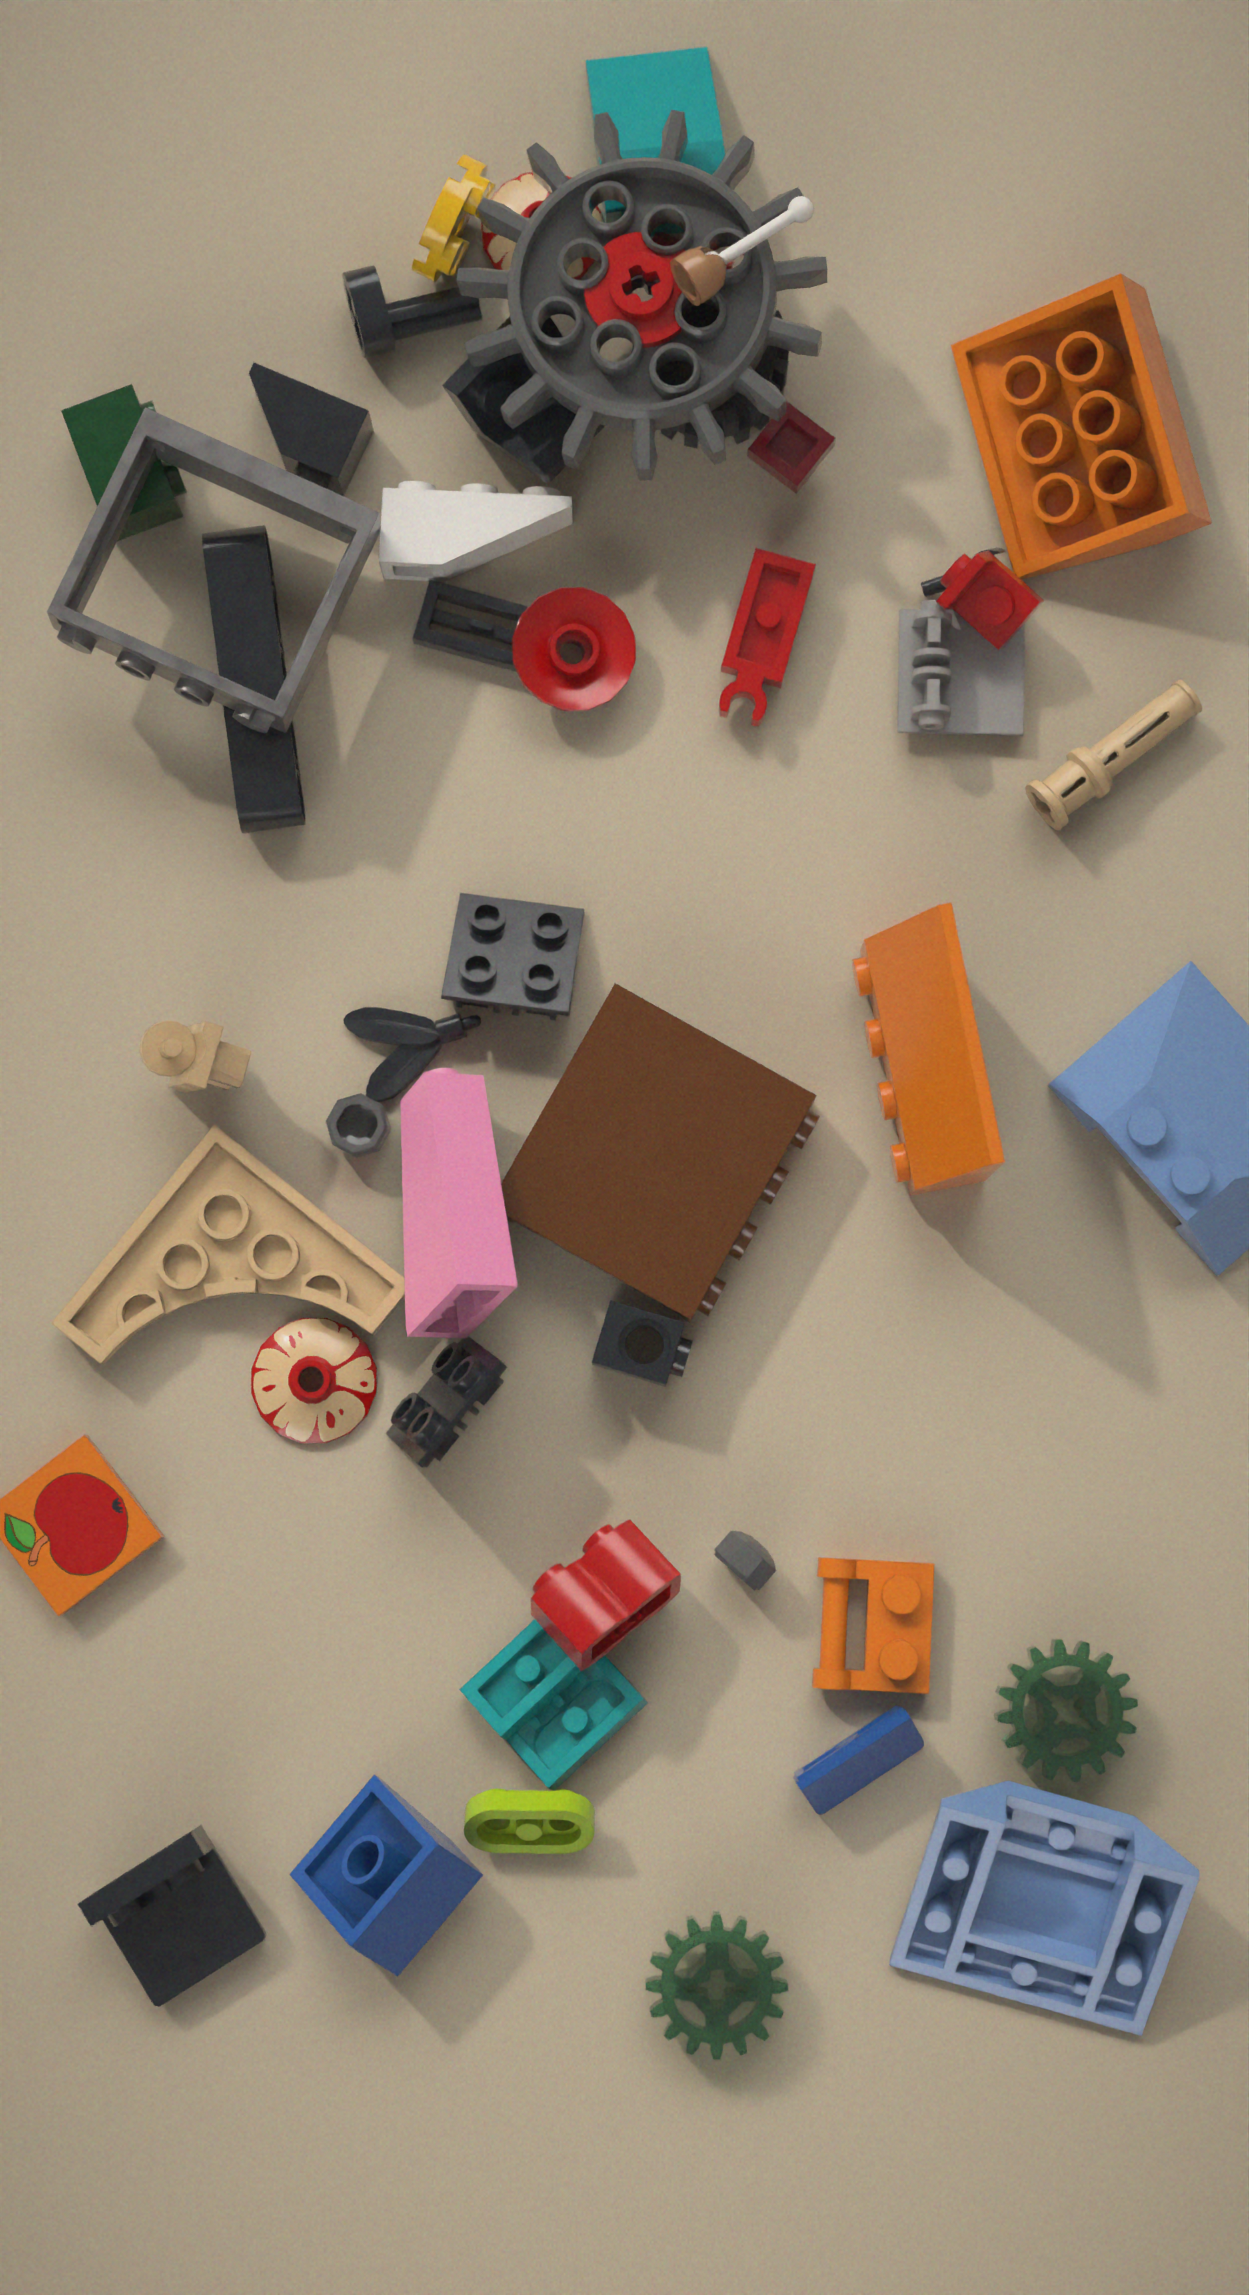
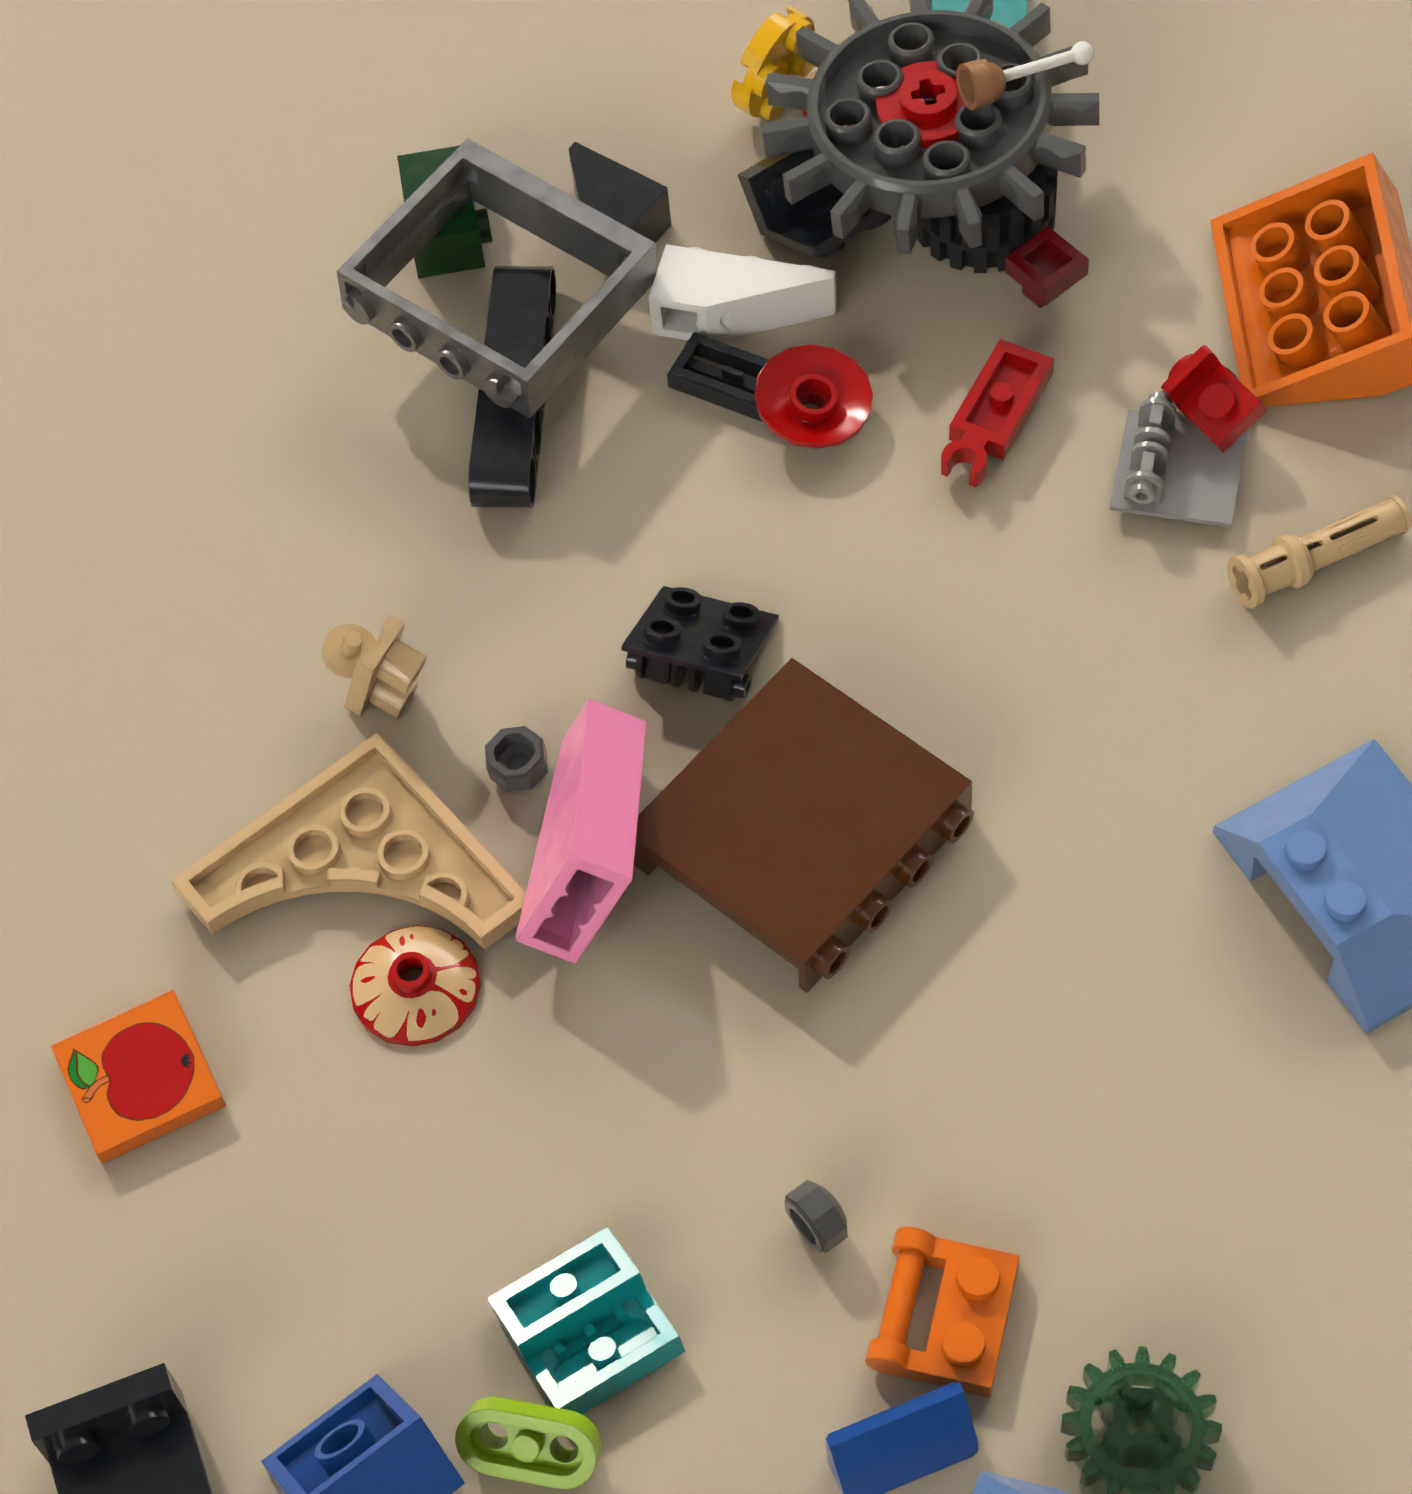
camera: 15 degrees right, 25 degrees down
black piece [342,265,482,358] -> none
black piece [343,1007,481,1102] -> none
black hinge [385,1336,507,1467] -> none
red brick [531,1519,681,1671] -> none
black brick [592,1300,693,1387] -> none
orange slope [852,902,1005,1196] -> none

